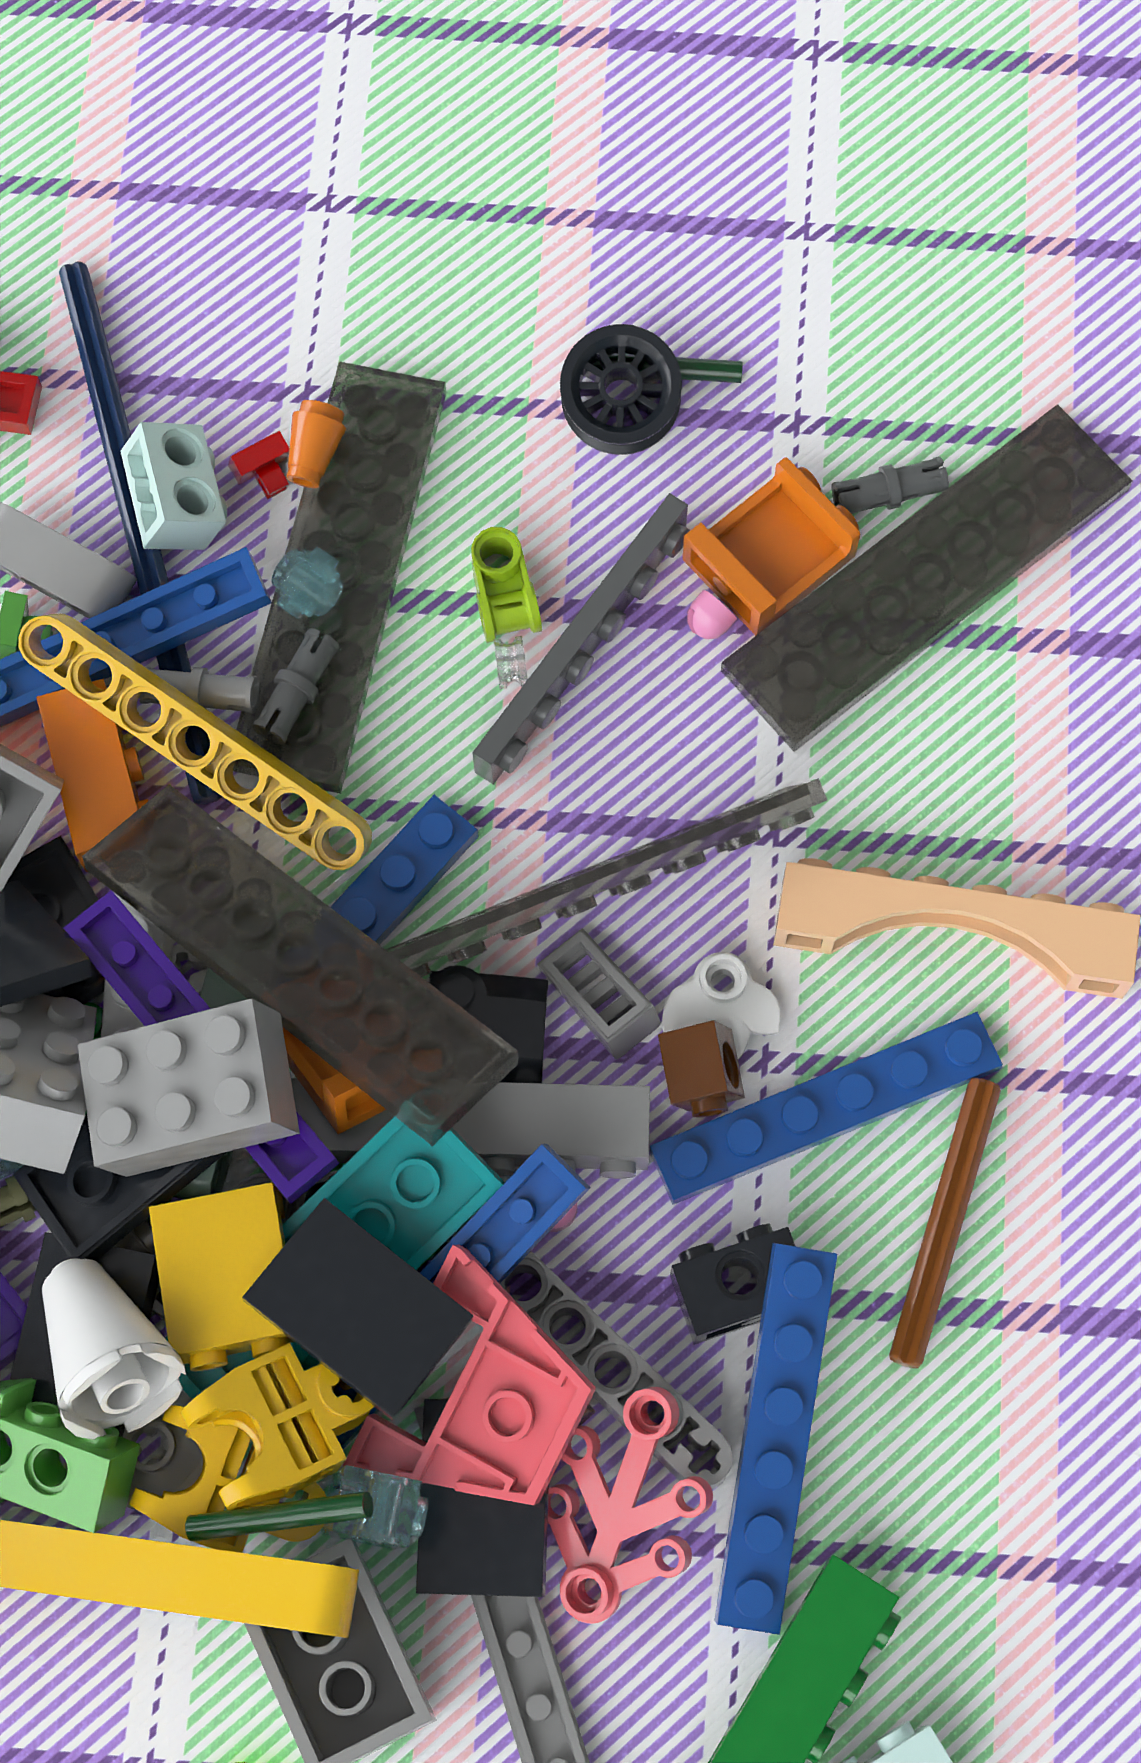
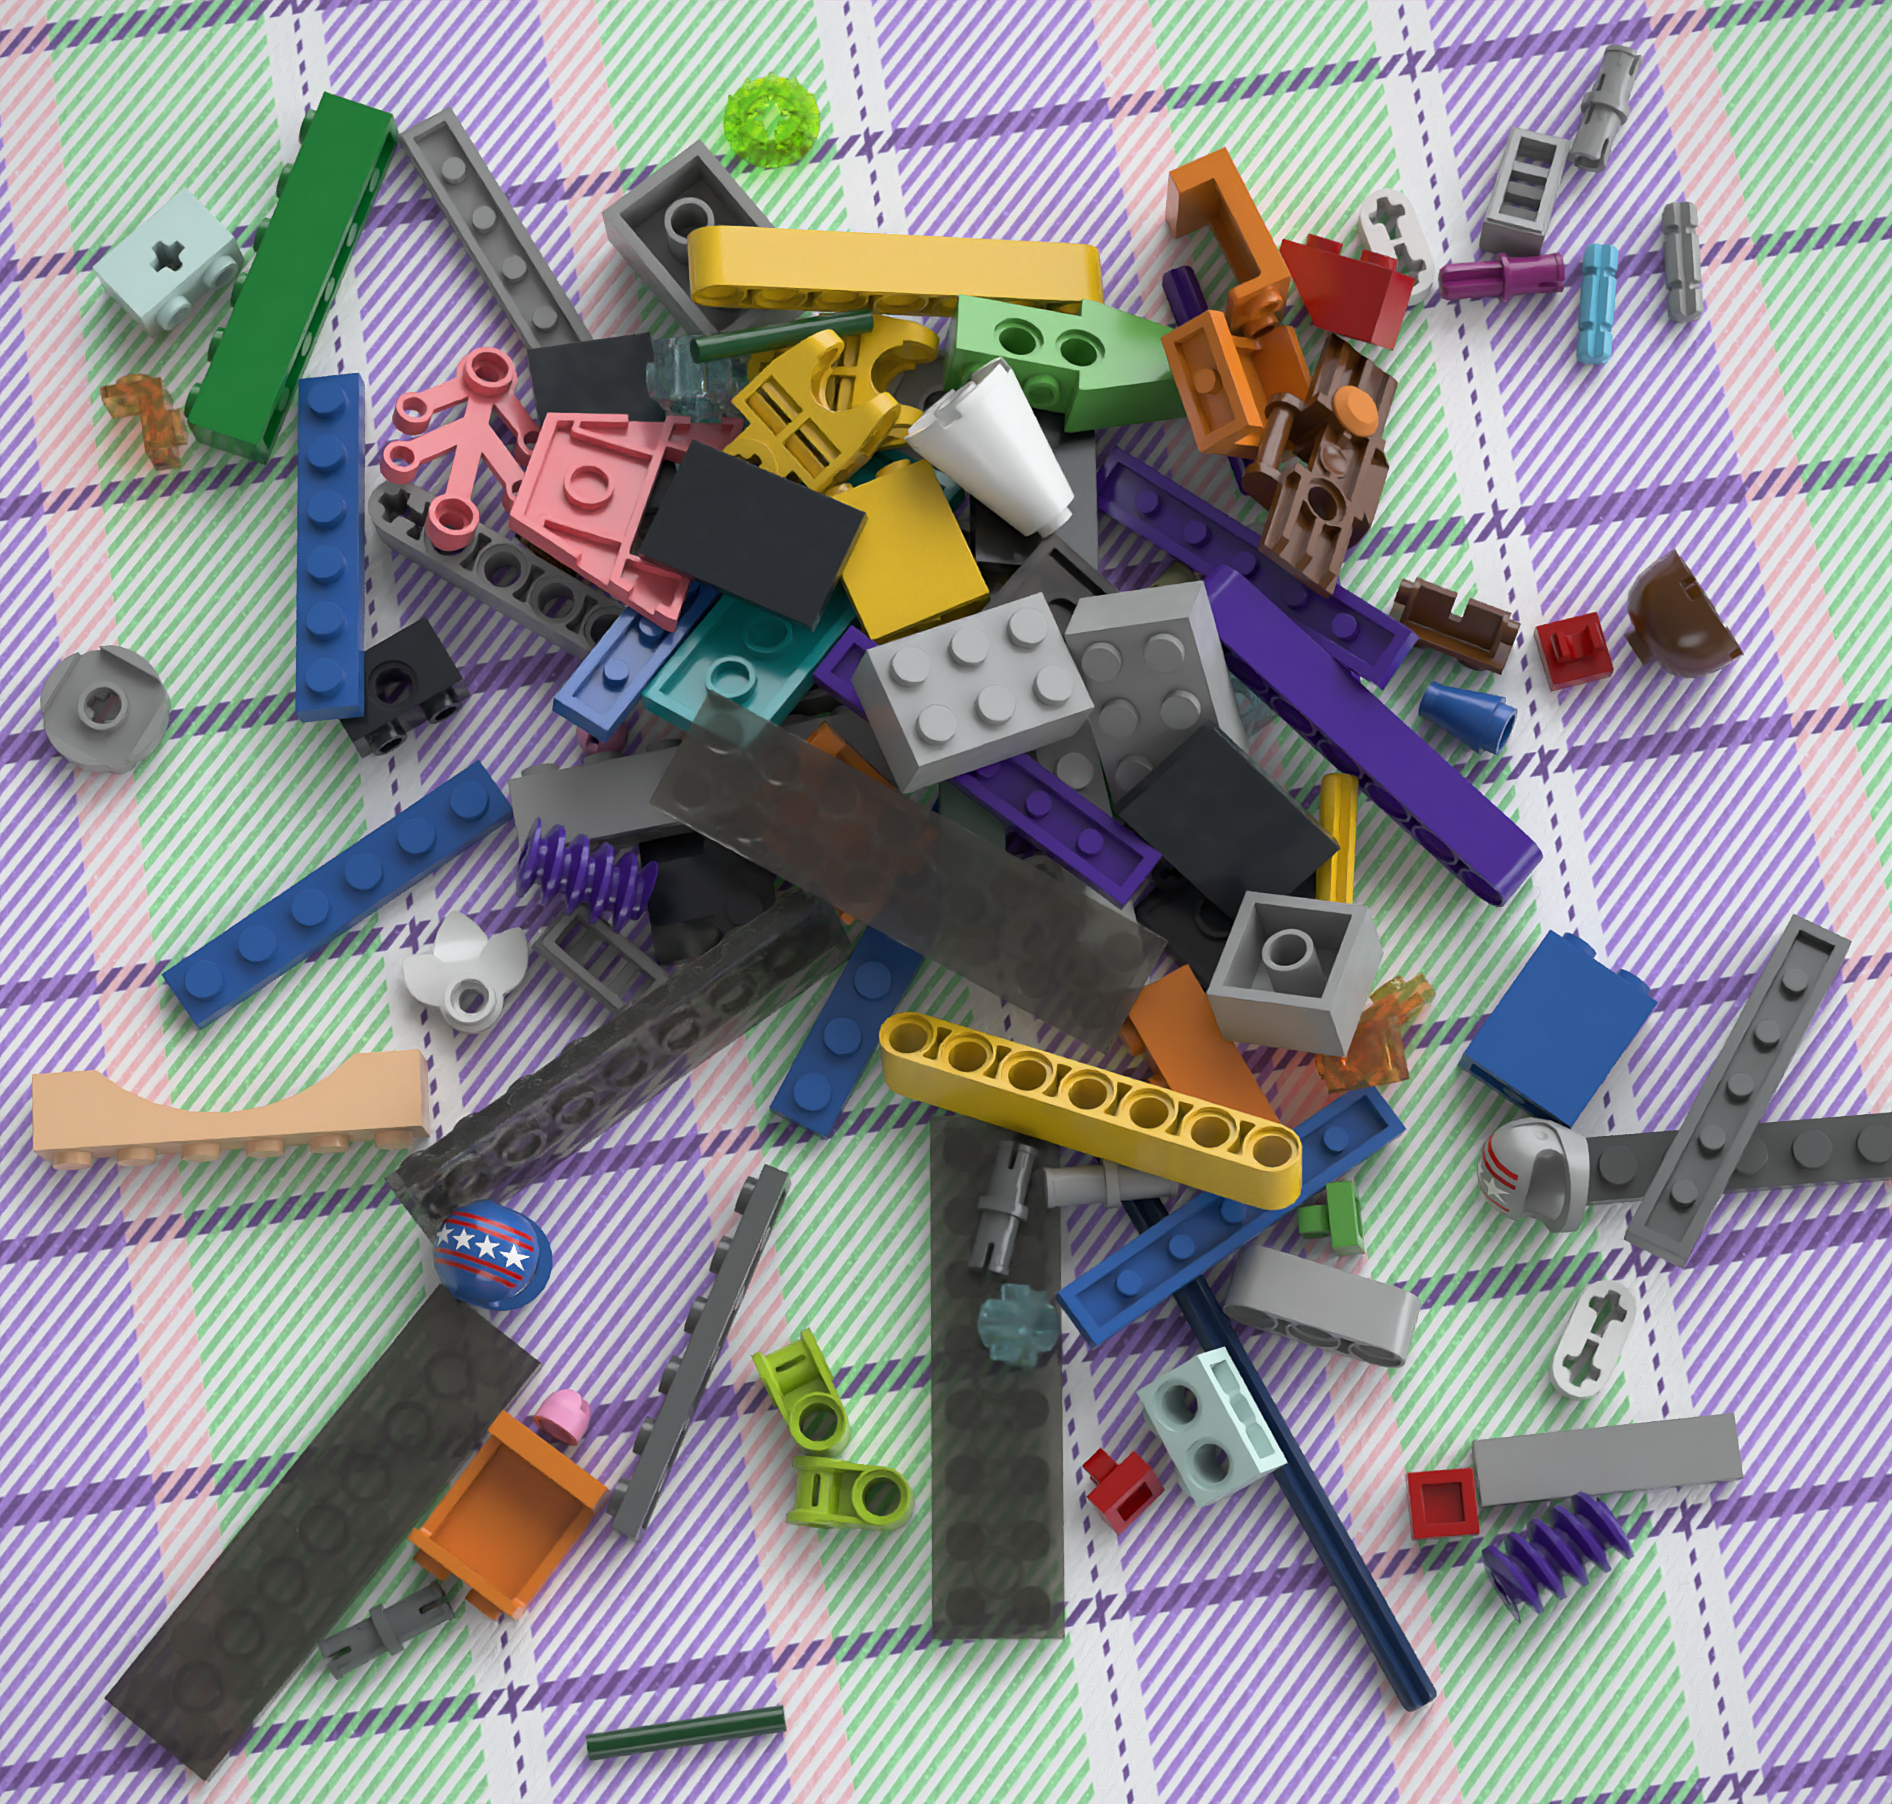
camera: 170 degrees right, 5 degrees up
orange cone [286,400,346,488] -> none
clear bush [493,636,528,689] -> none
black wheel [560,324,682,455] -> none
reddish brown brick [658,1020,745,1118] -> none
dark orange axle [889,1078,1001,1368] -> none
none -> light grey plate [40,645,171,774]
none -> clear orange bracket [100,374,188,471]
none -> blue helmet [432,1199,553,1311]
none -> dark purple piece [515,817,659,934]
none -> lime piece [785,1456,915,1532]

